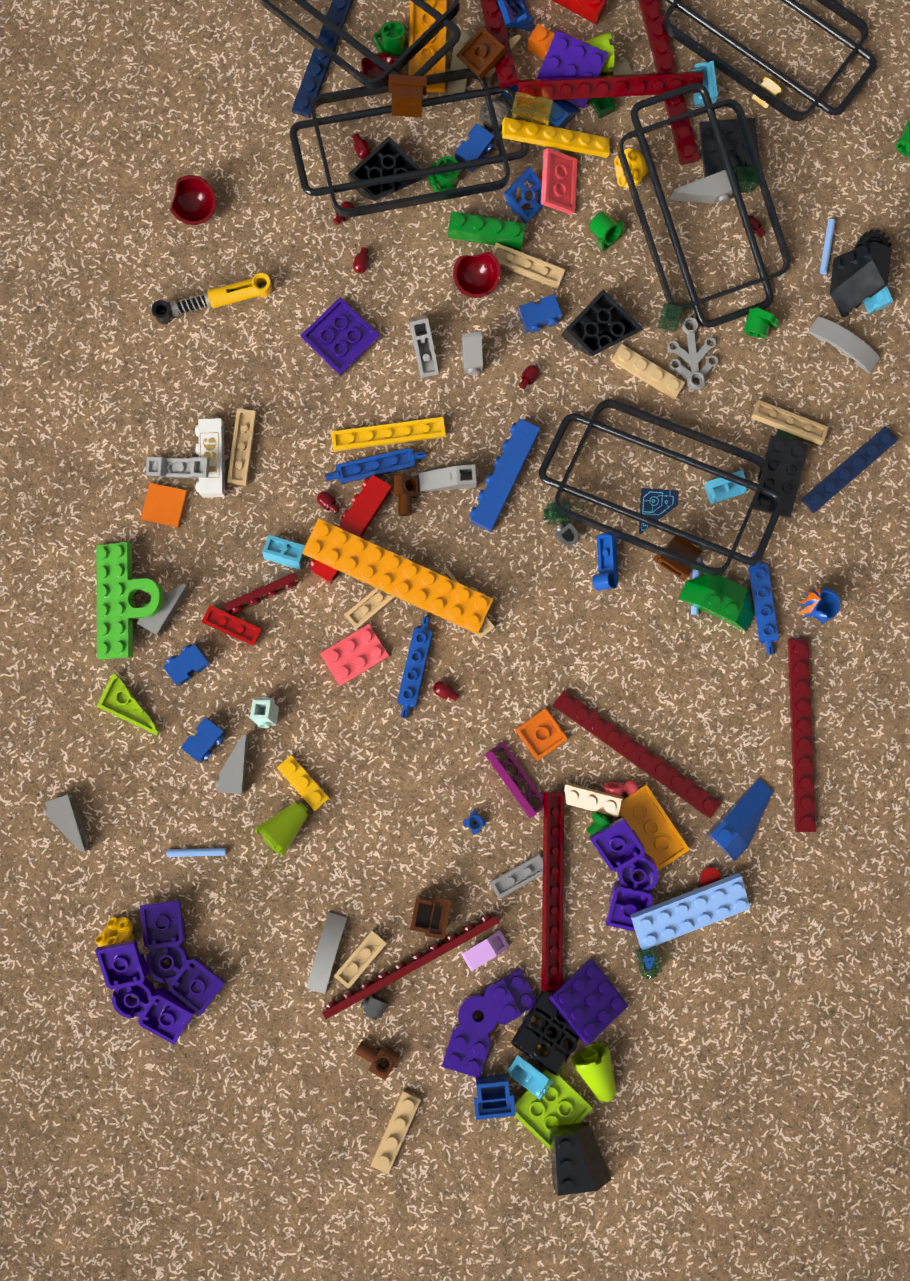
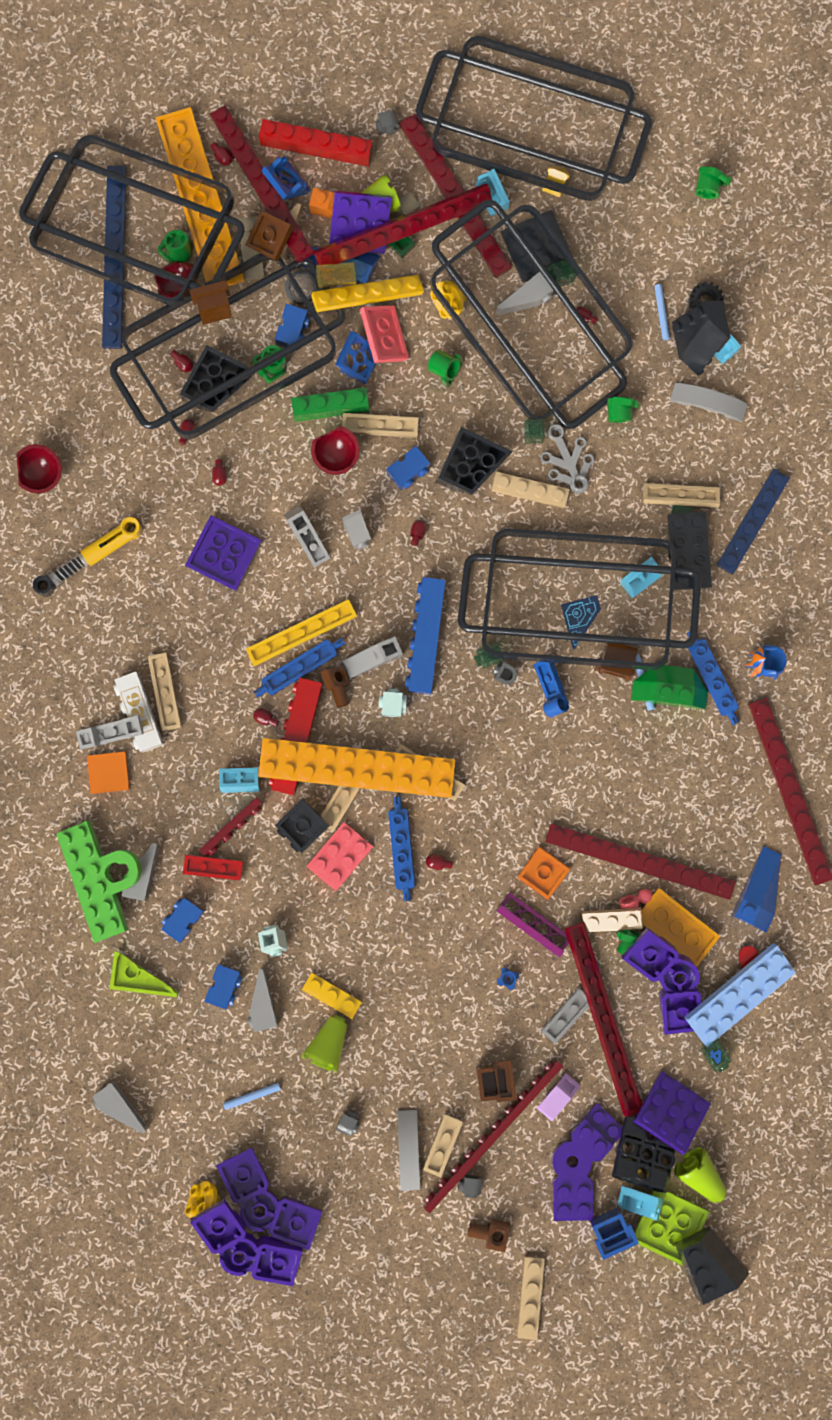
camera: 15 degrees left, 0 degrees up
none -> black plate [275,798,330,853]
none -> dark grey plate [336,1110,360,1136]
none -> light aqua brick [379,689,407,717]

